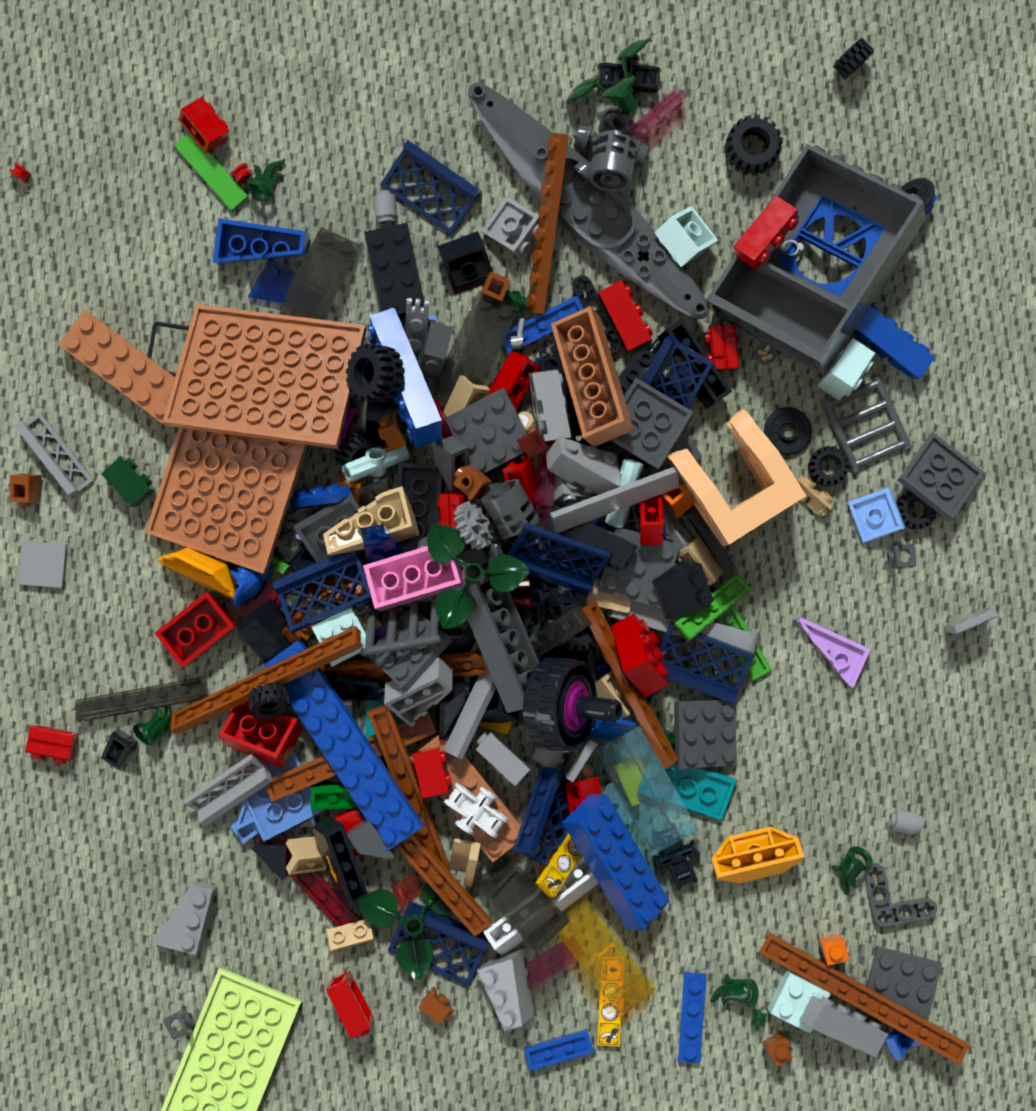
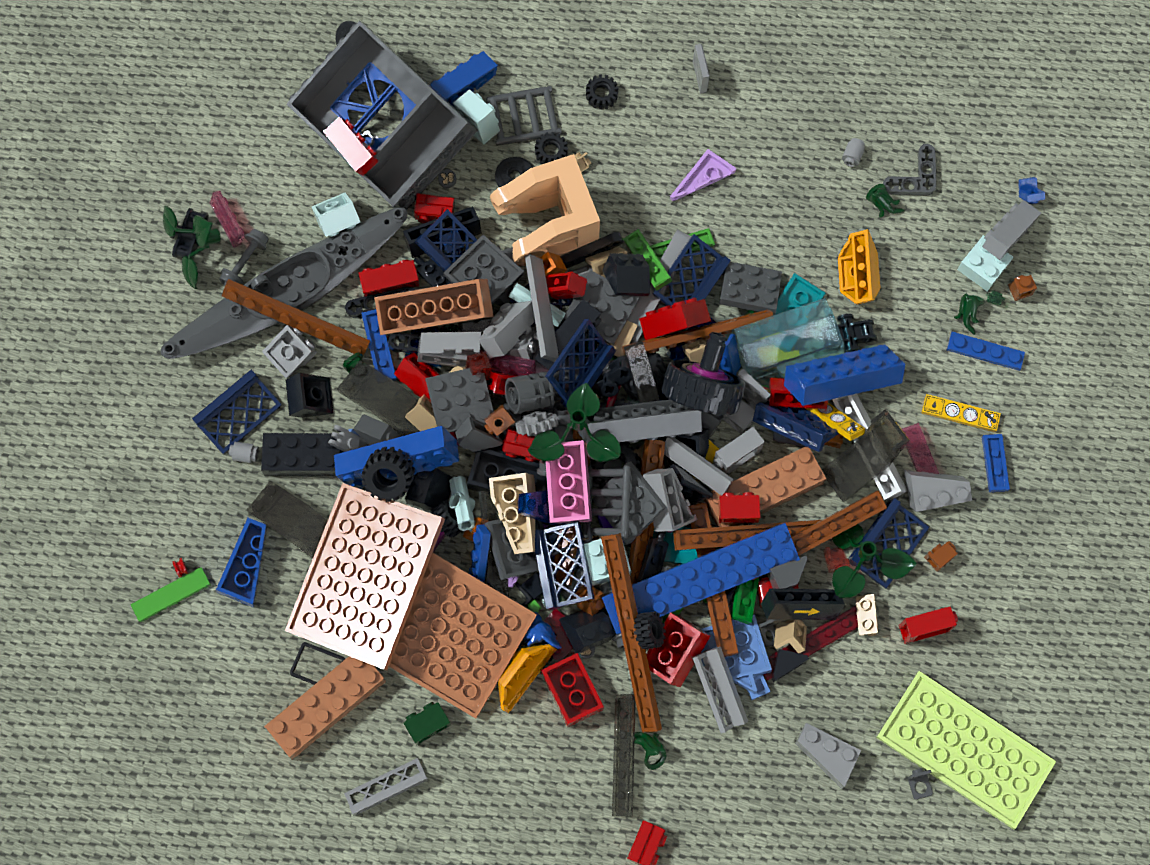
camera: 80 degrees left, 15 degrees down
red bush [9,162,32,183] -> none
dark orange brick [10,474,42,506] -> none
light grey tile [18,541,67,588] -> none
black slope [101,729,138,770] -> none
red brick [178,97,230,153] -> none
dark green piece [247,159,285,202] -> none
clear blue wing [248,259,327,310] -> none
dark orange brick [378,412,408,452] -> none
white axle [443,782,509,838] -> none
tan panel [449,838,481,887] -> none
dark orange brick [481,272,511,301] -> none
light grey hand [511,318,525,349] -> none
clear yellow windscreen [549,895,656,1016] -> none
dark grey cylinder [589,108,637,192] -> none
black tyre [725,114,783,176] -> none
dark orange plate [759,932,970,1065] -> none
orange brick [818,934,849,966] -> none
black tyre [833,38,874,79] -> none
light blue plate [847,487,905,543] -> none
dark grey plate [861,945,942,1020] -> none
dark grey bracket [887,544,916,568] -> none
dark grey plate [897,432,985,522] -> none

